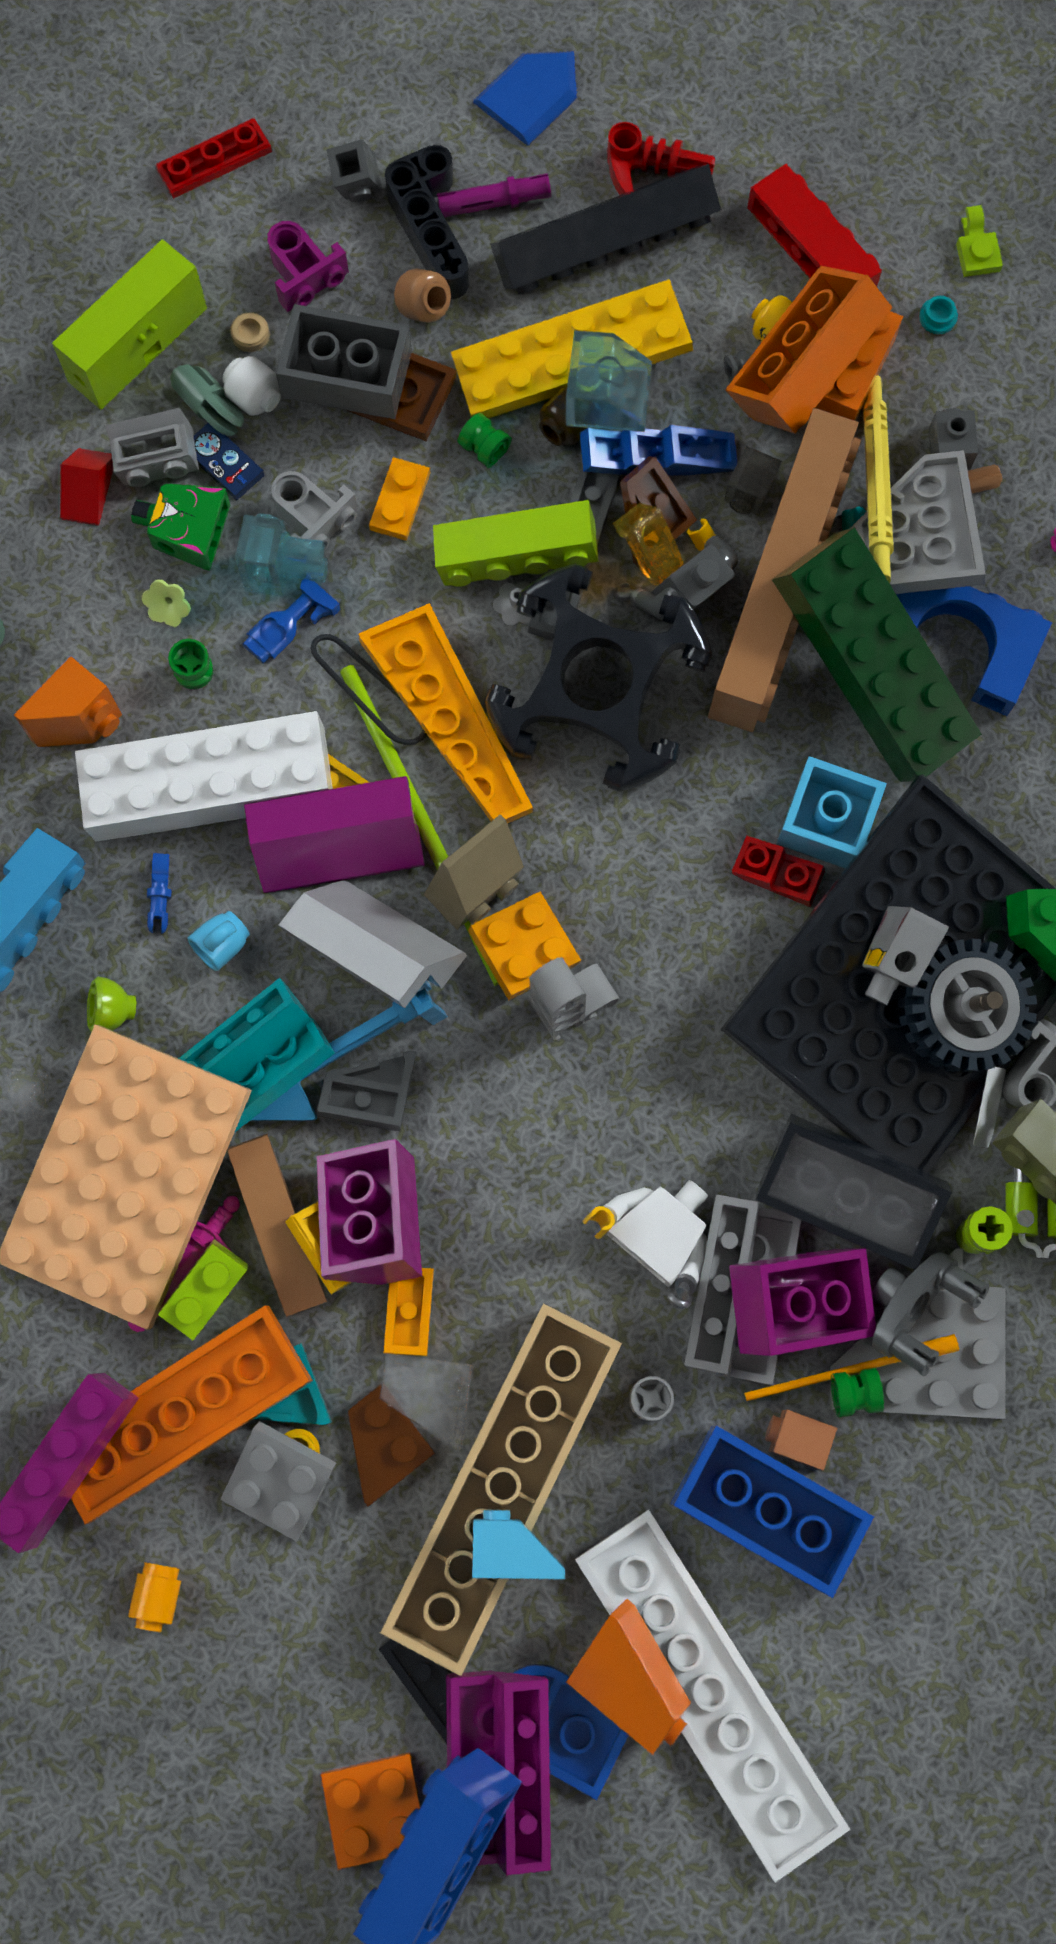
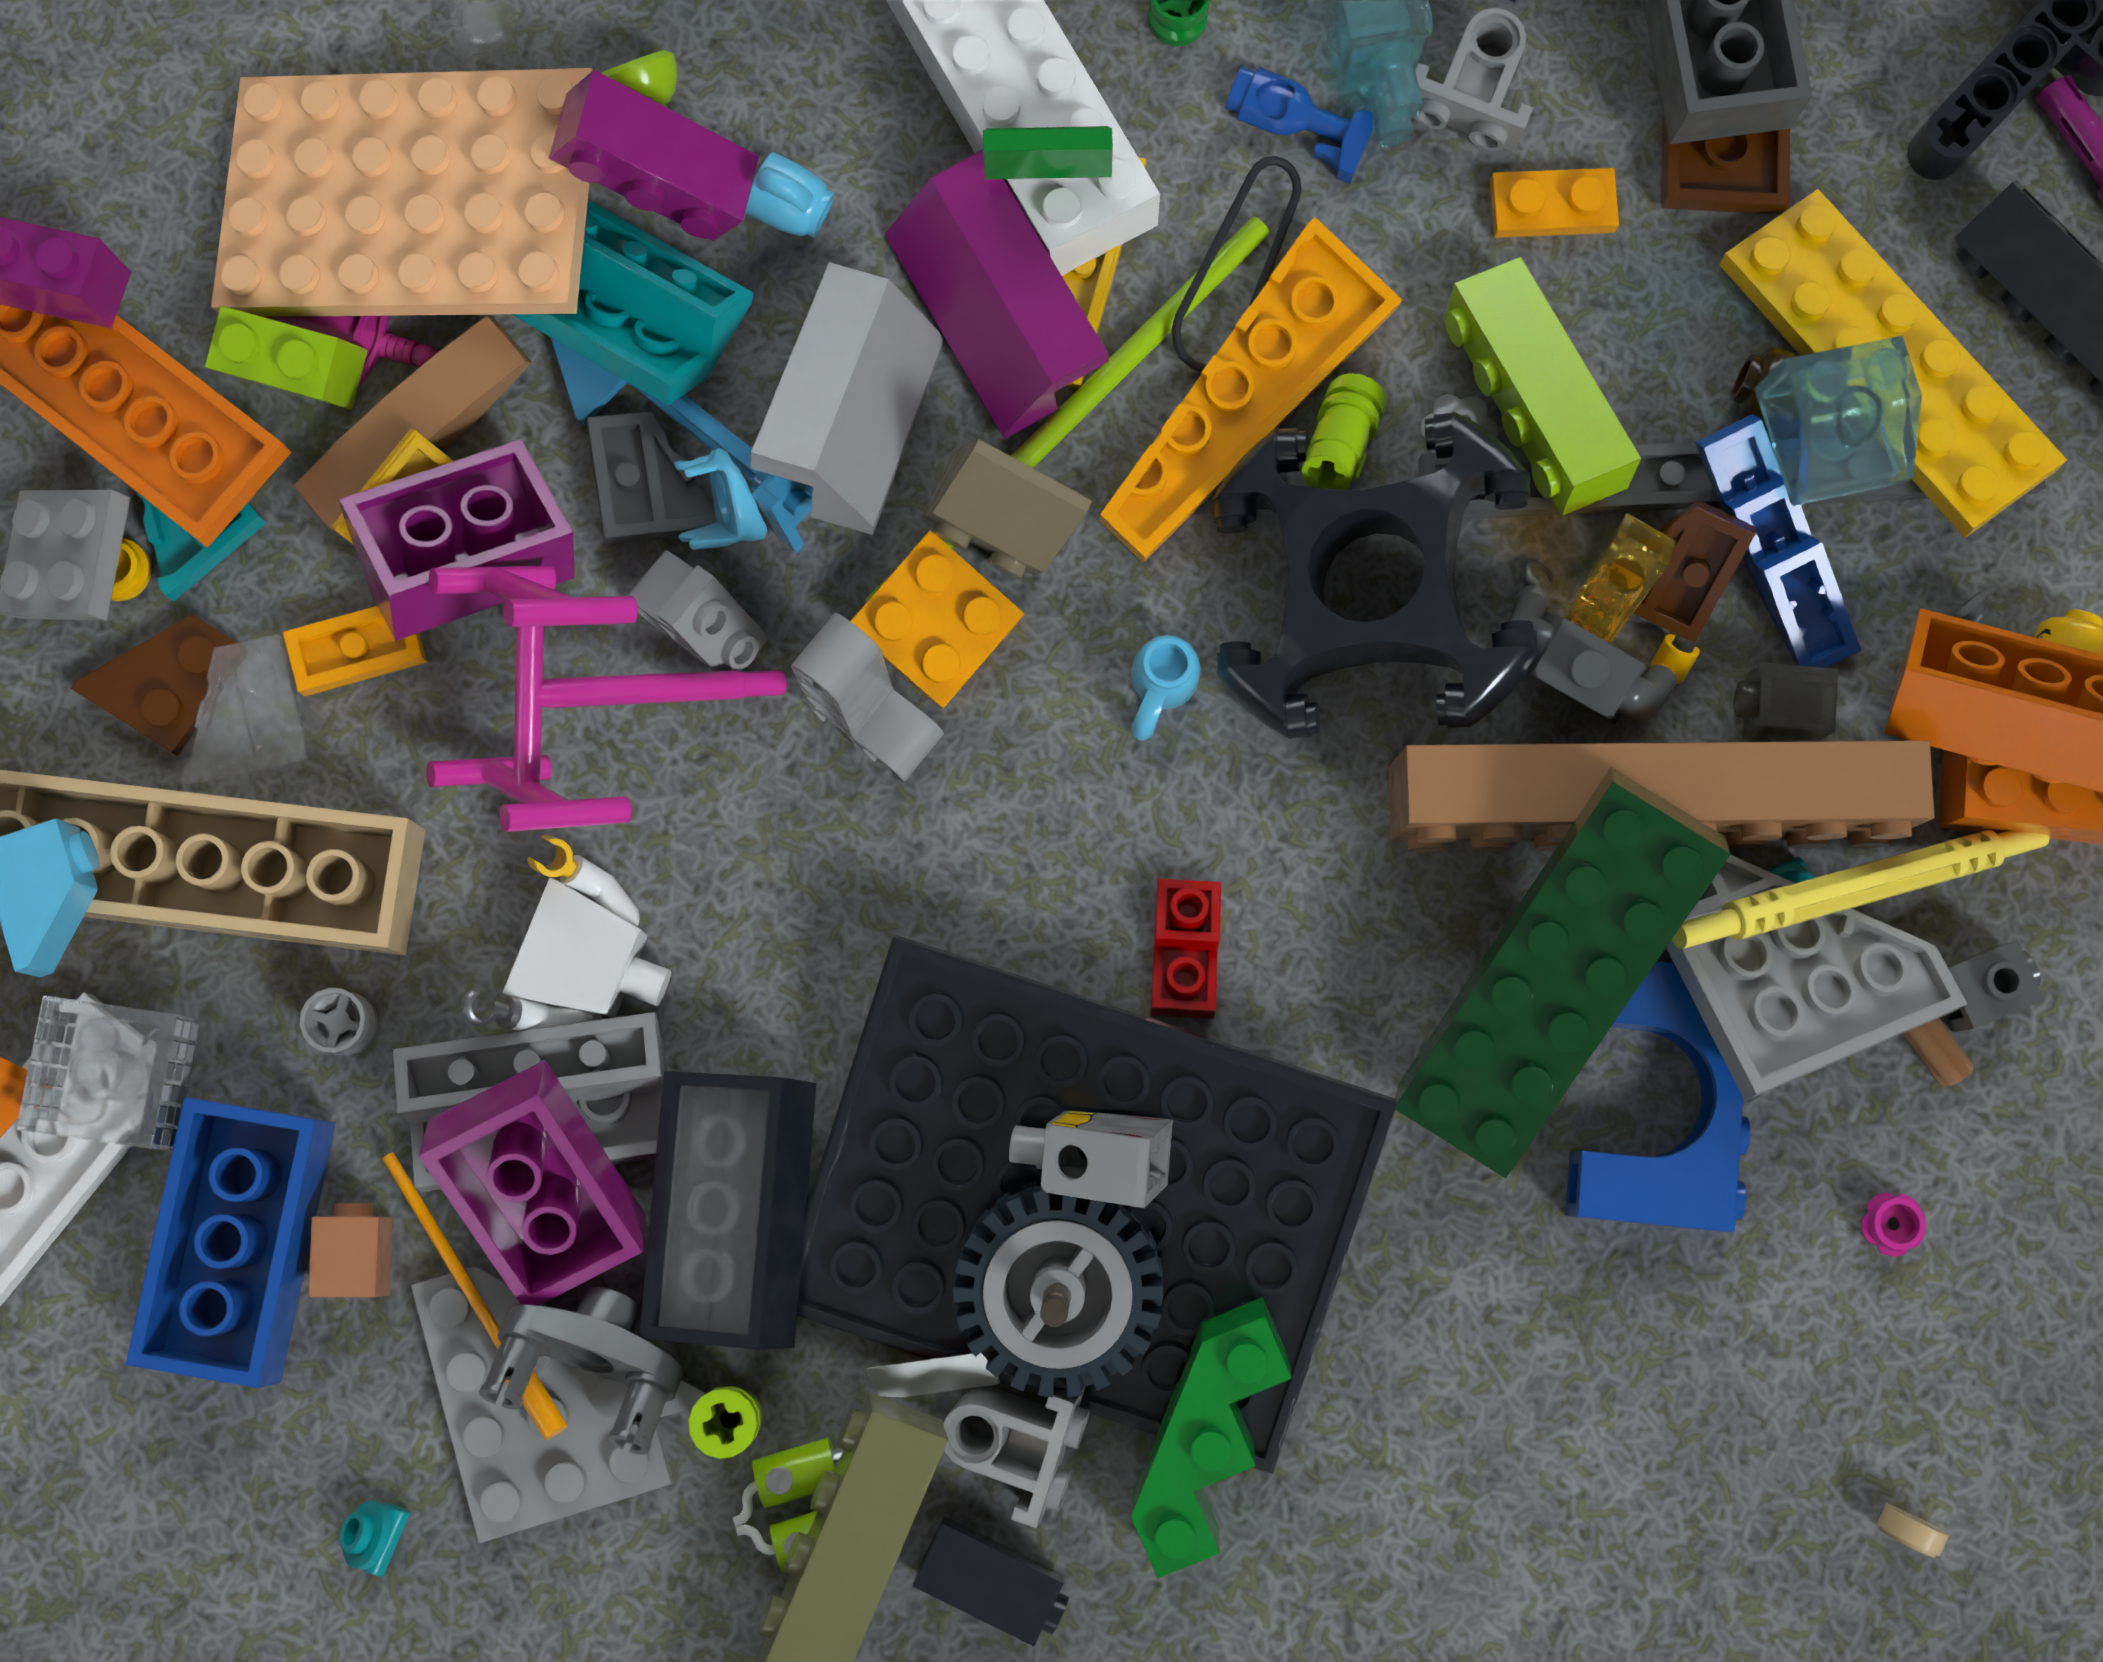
camera: 65 degrees right, 5 degrees up
blue piece [146,853,172,934] -> none
medium nougat head [394,268,451,323] -> none
green wheel [457,412,512,468] -> none
medium azure brick [776,756,887,868] -> none
green wheel [831,1368,884,1417] -> none
none -> clear brick [16,995,201,1150]
none -> teal plate [339,1501,411,1576]
none -> dark pink piece [426,566,787,832]
none -> magenta brick [548,70,759,241]
none -> light grey pin [627,550,769,672]
none -> medium azure piece [674,448,767,550]
none -> green tile [983,126,1113,180]
none -> medium azure piece [1130,635,1201,741]
none -> lime axle [1302,373,1387,489]

